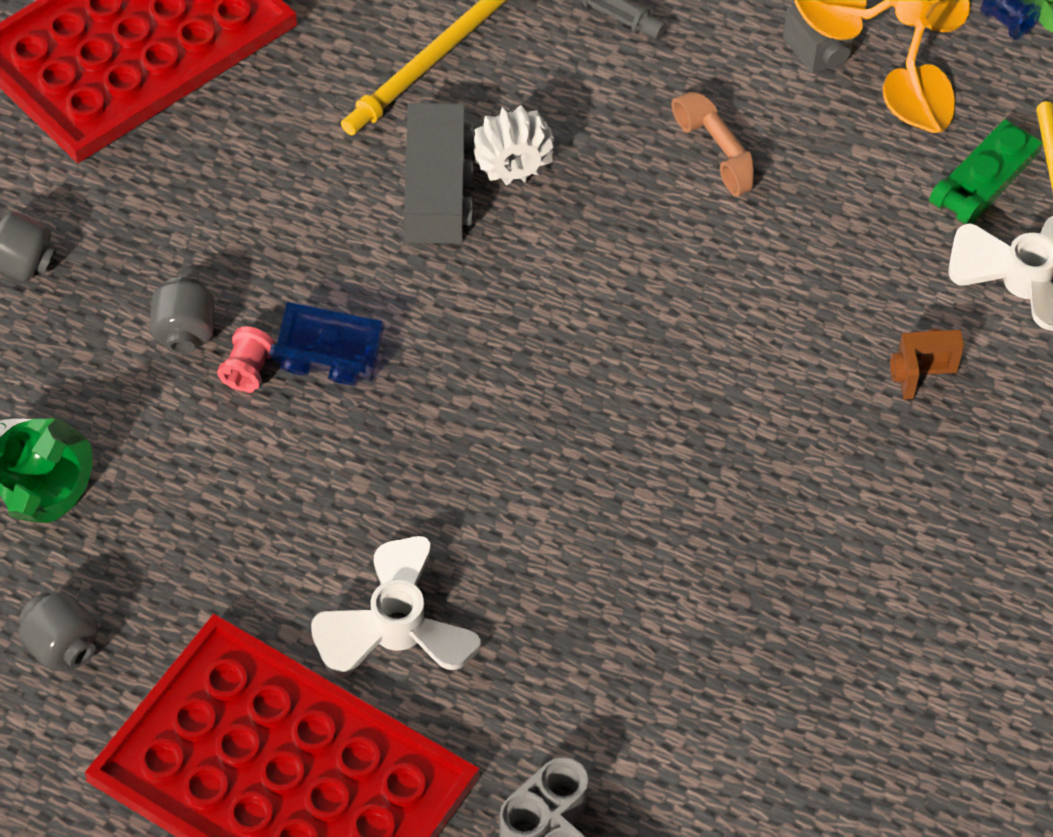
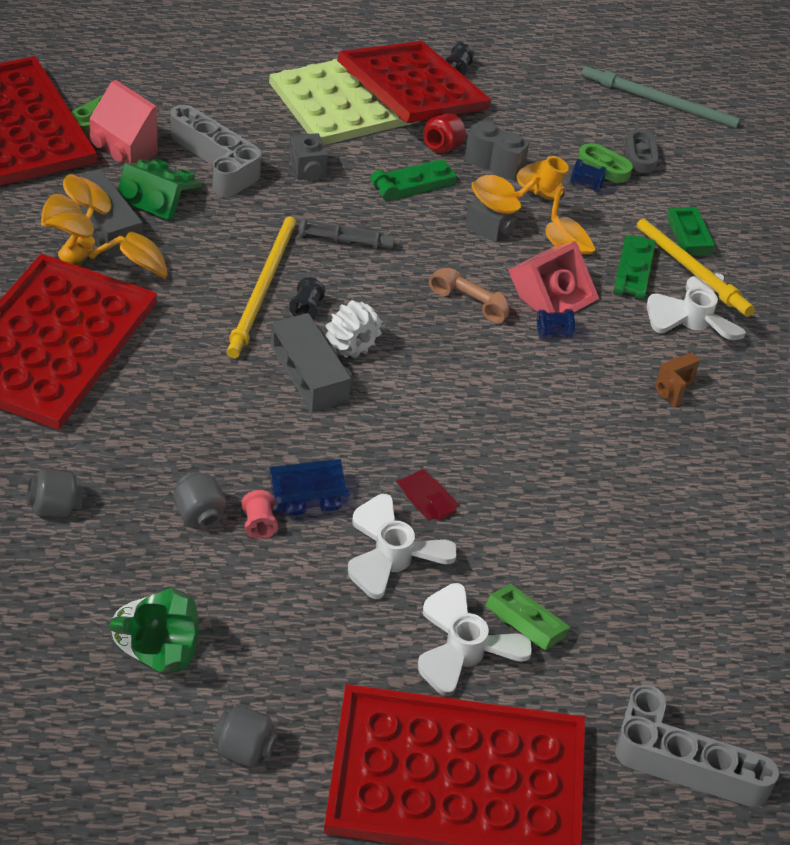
camera: 30 degrees left, 10 degrees down
none -> black bush [289,277,326,319]
none -> white piece [348,494,456,599]
none -> dark red piece [395,468,460,521]
none -> bright green plate [485,584,570,650]
none -> coral slope [508,241,599,324]
none -> clear blue bush [536,309,575,338]

